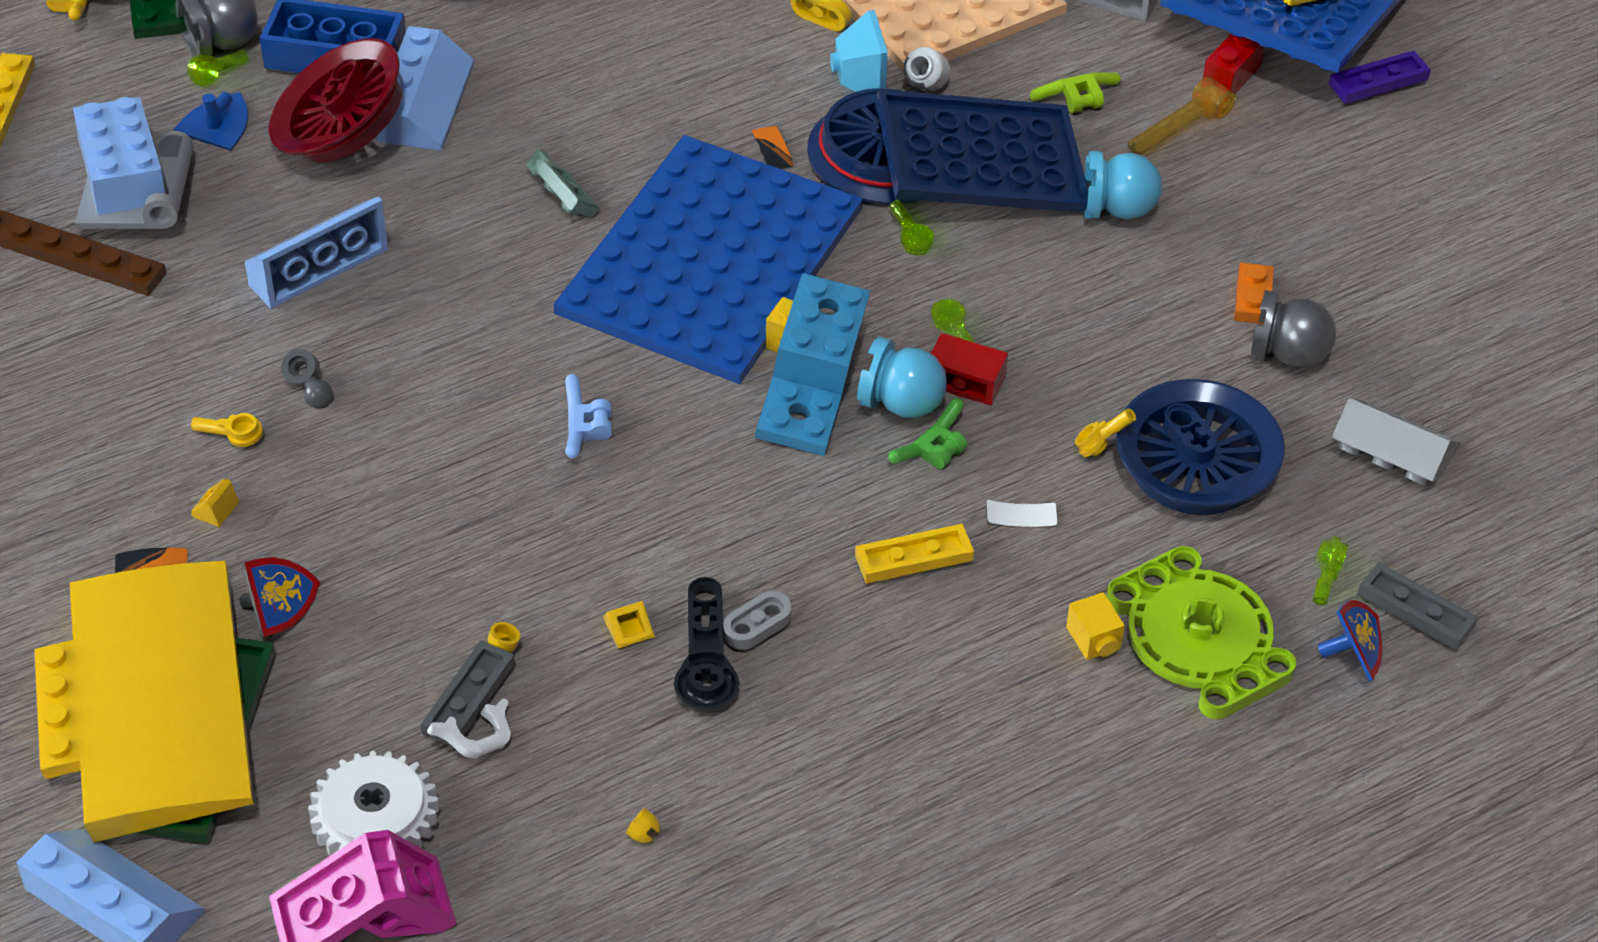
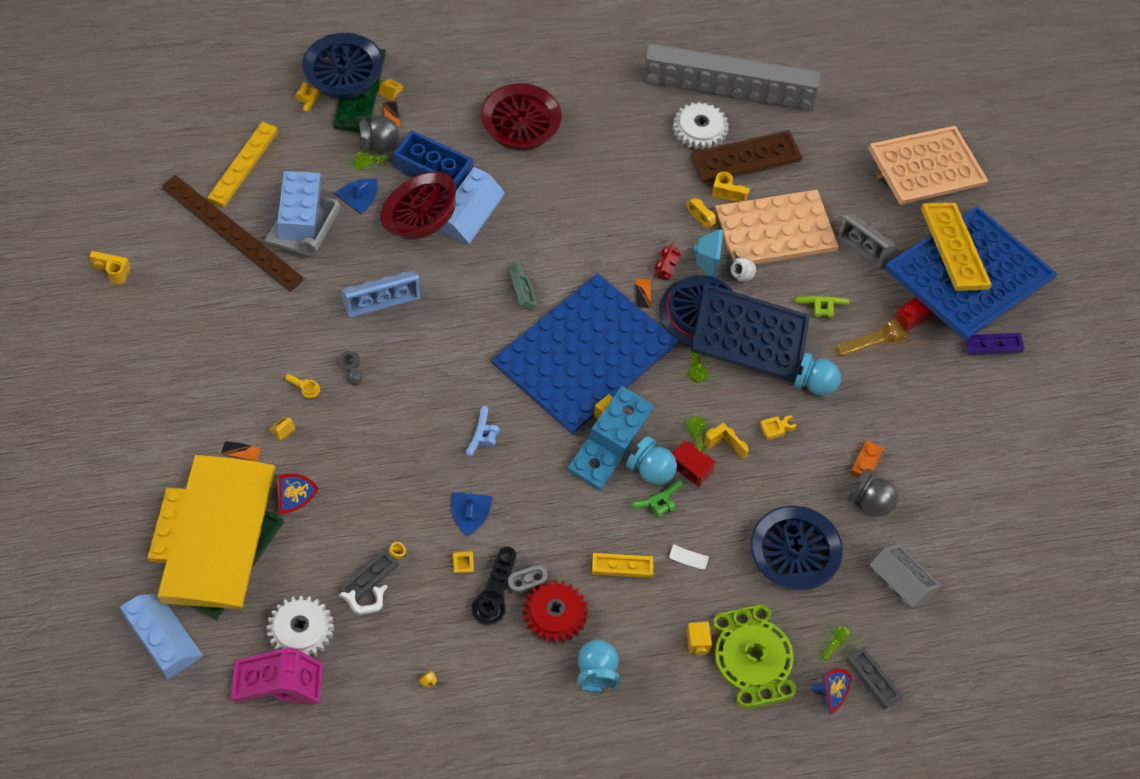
camera: 15 degrees right, 10 degrees up
yellow plate [1075,408,1136,457] -> none
none -> blue shield [452,492,492,536]
none -> red gear [523,580,588,644]
none -> medium azure tile [577,639,620,692]
none -> red hinge [653,242,681,281]
none -> yellow bracket [704,422,749,460]
none -> yellow plate [759,415,797,441]

